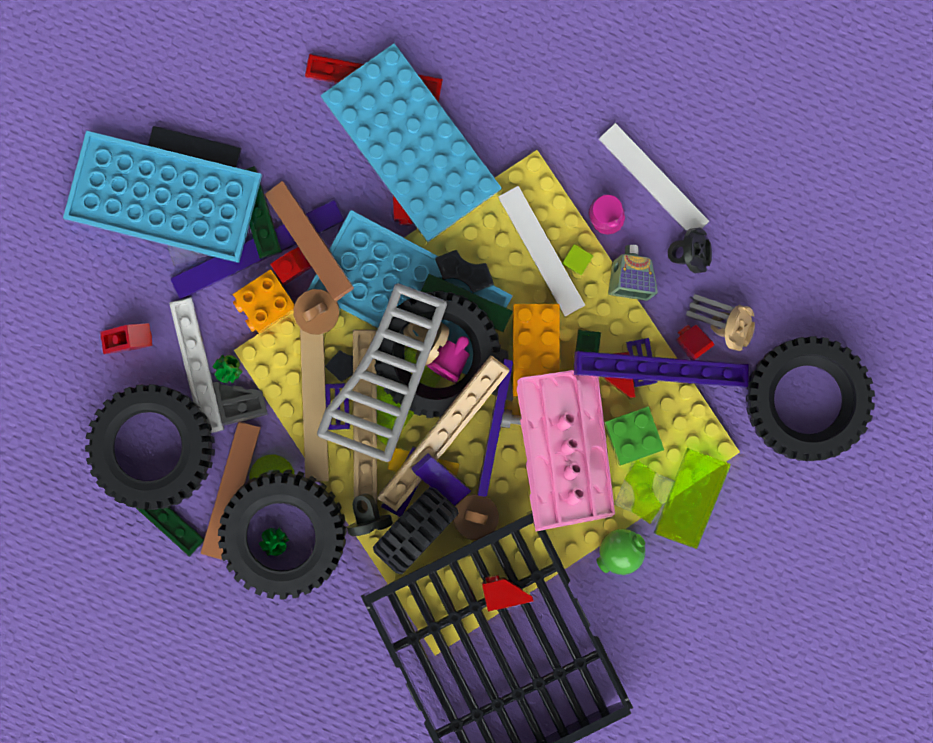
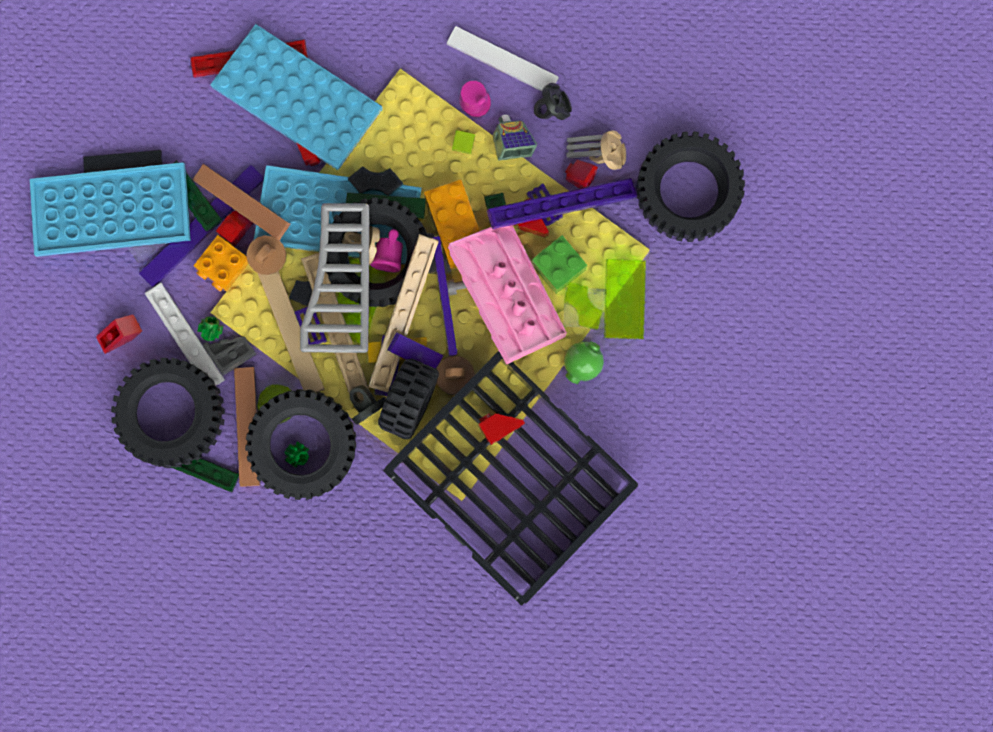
camera: 20 degrees left, 5 degrees down
white tile [498,186,585,317] -> none

